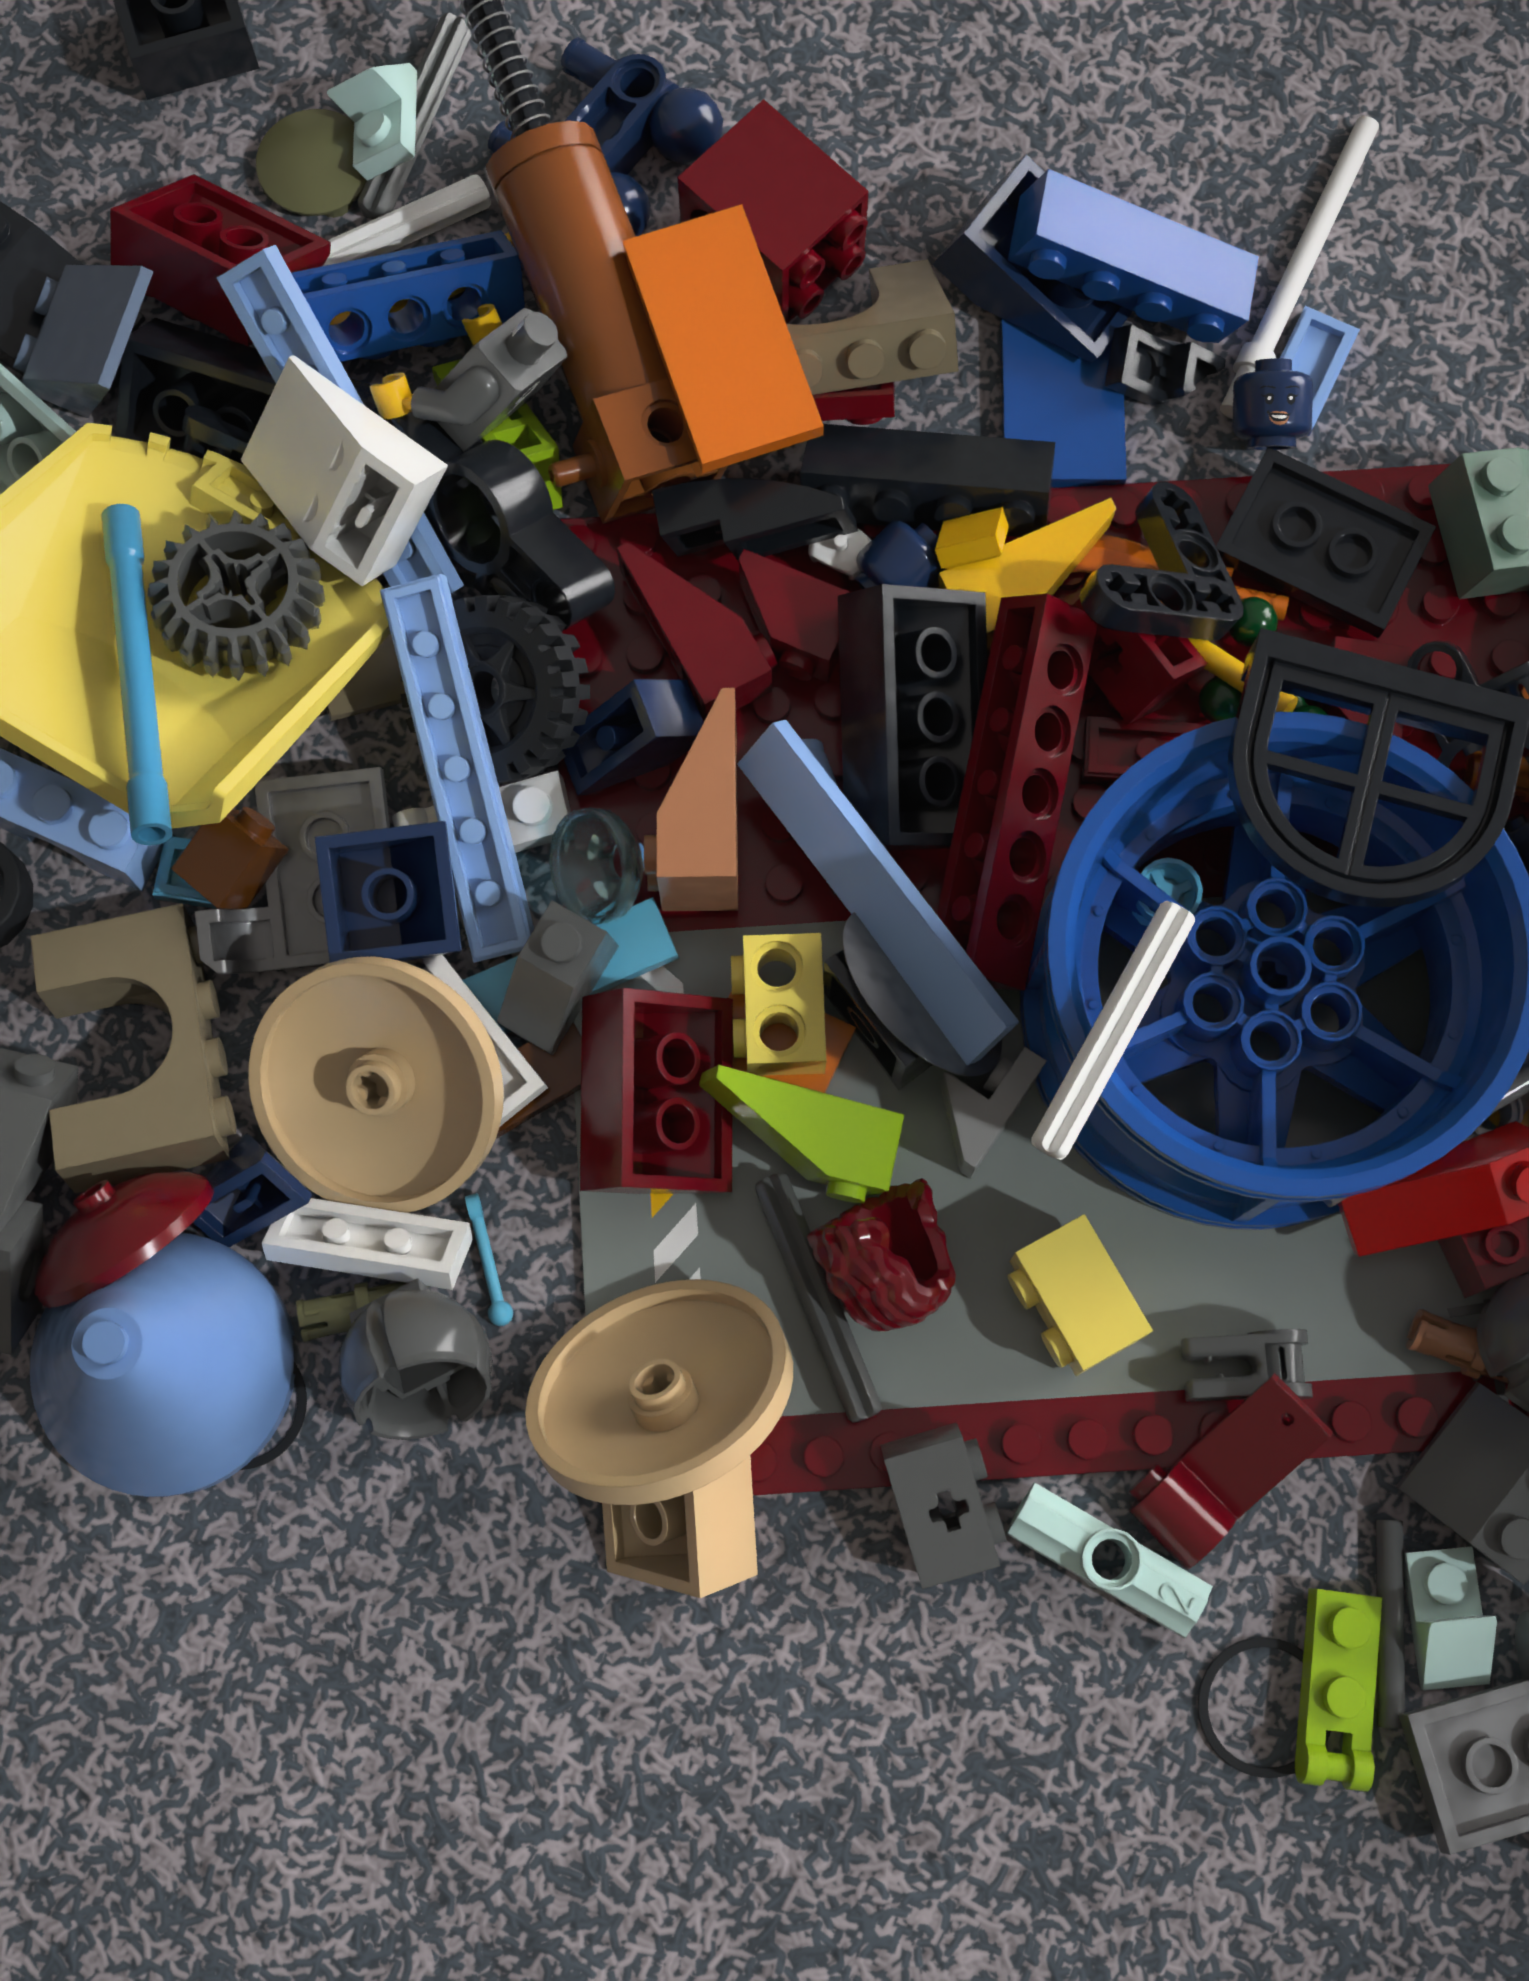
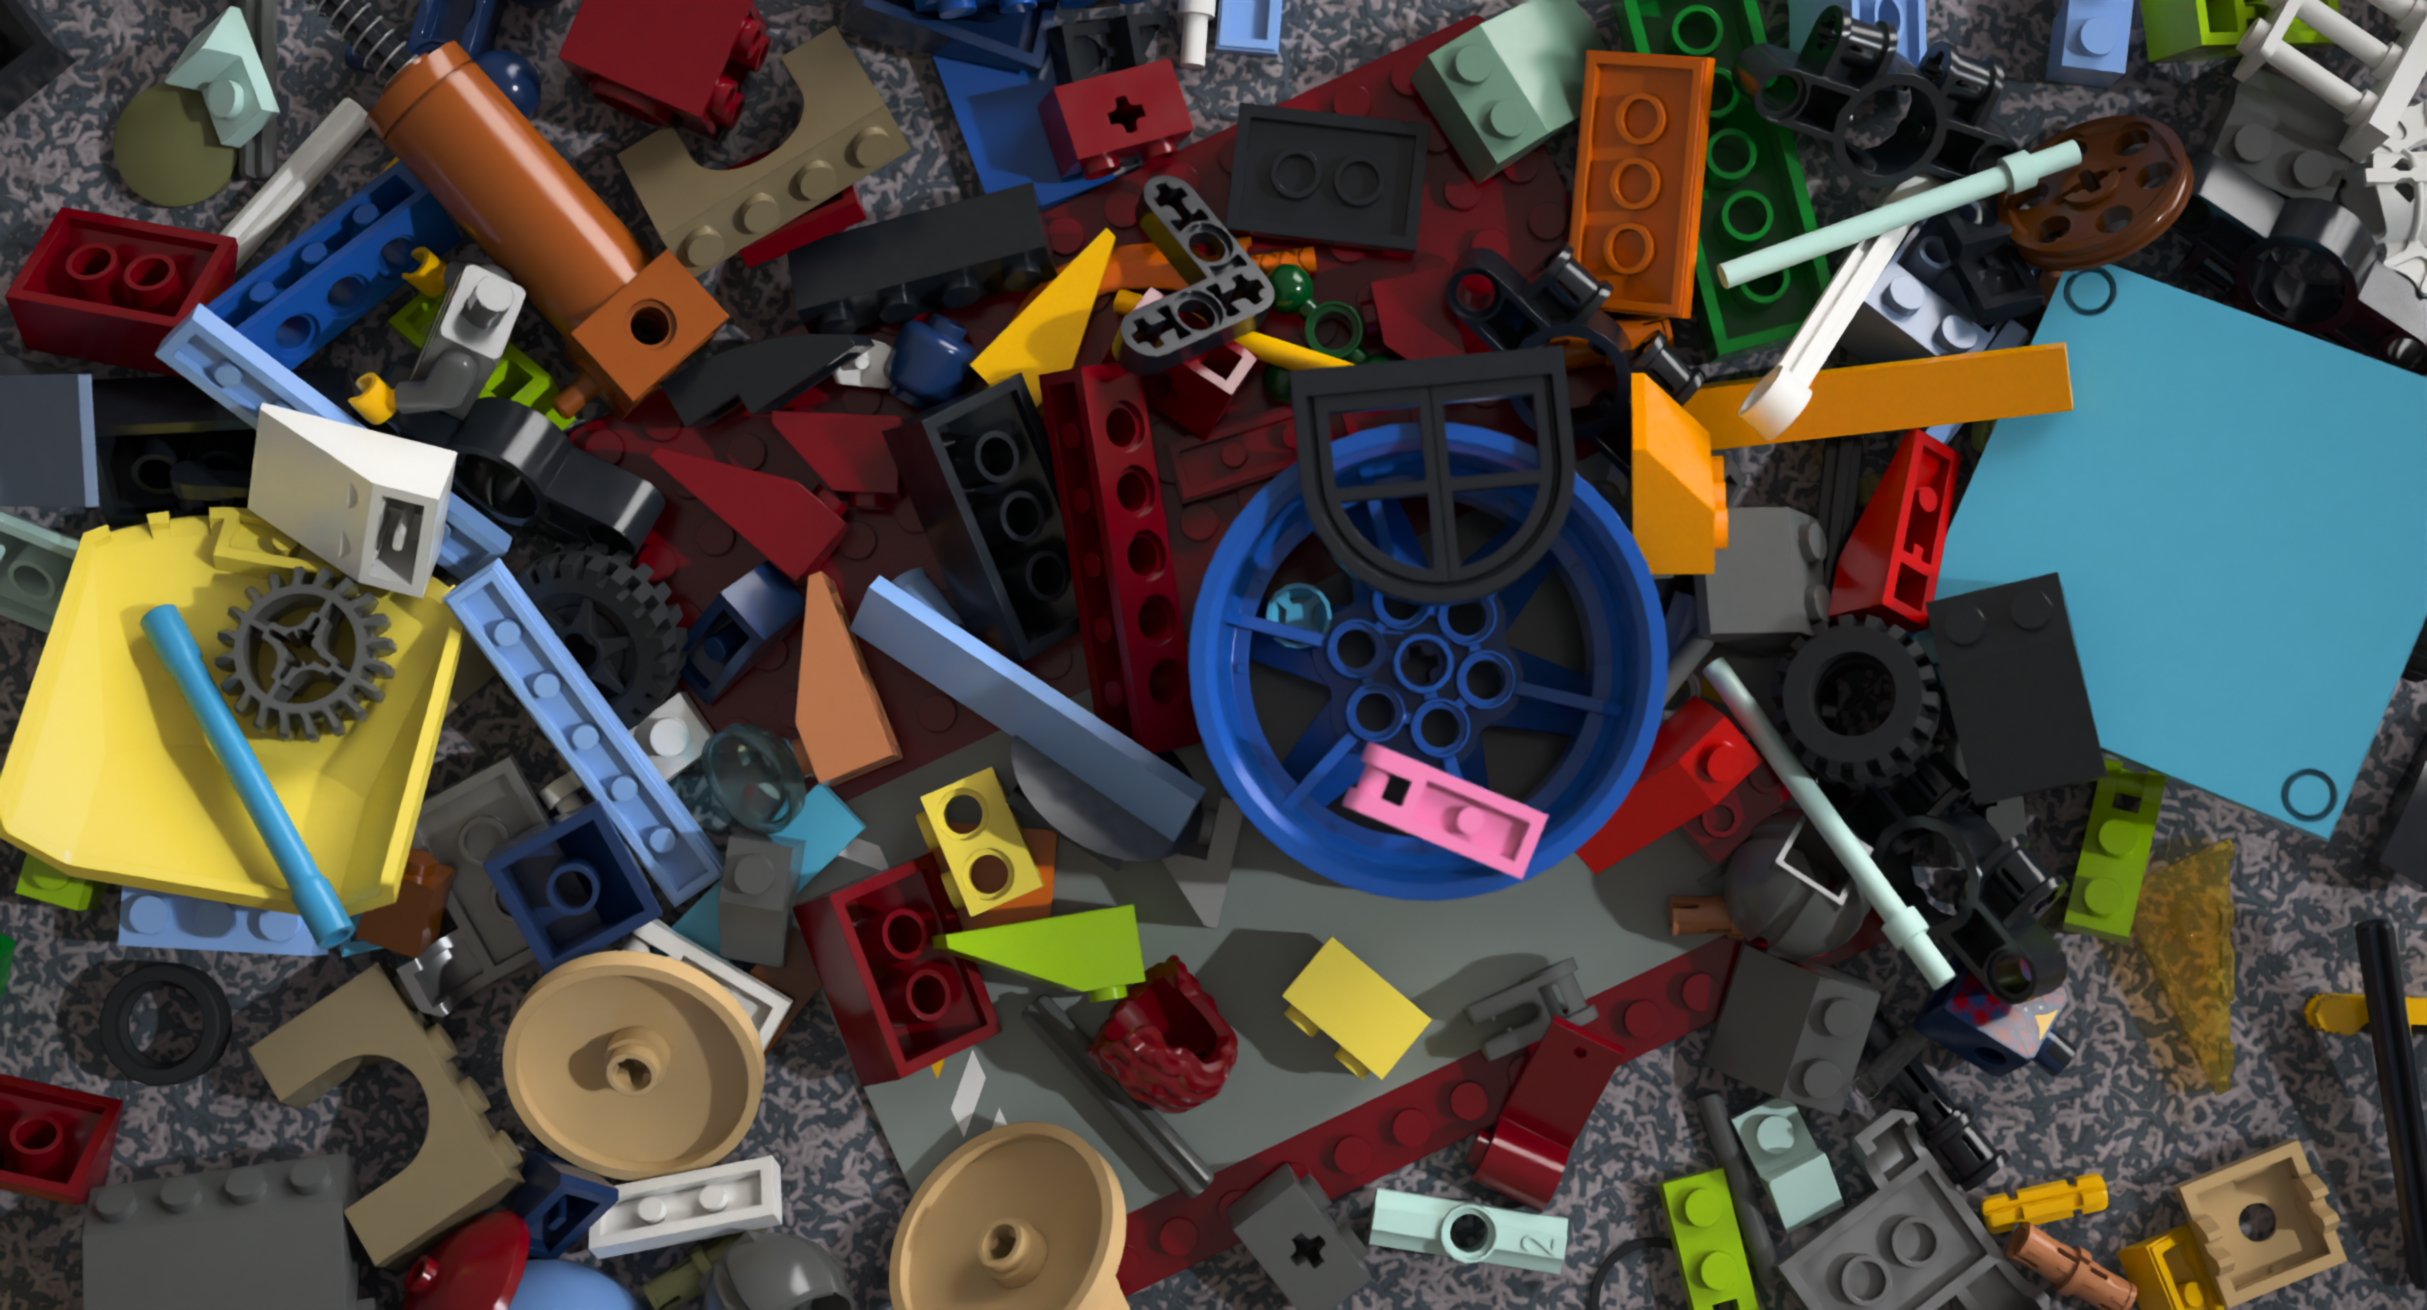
camera: 20 degrees left, 10 degrees up
medium azure hinge [465,1193,513,1326] -> none
orange tile [623,204,824,473] -> none
yellow tile [935,507,1009,569] -> none
white axle [1031,901,1195,1160] -> none
dark blue head [1232,358,1313,451] -> none
none -> dark red brick [1037,58,1194,181]
none -> bright pink plate [1342,742,1548,879]

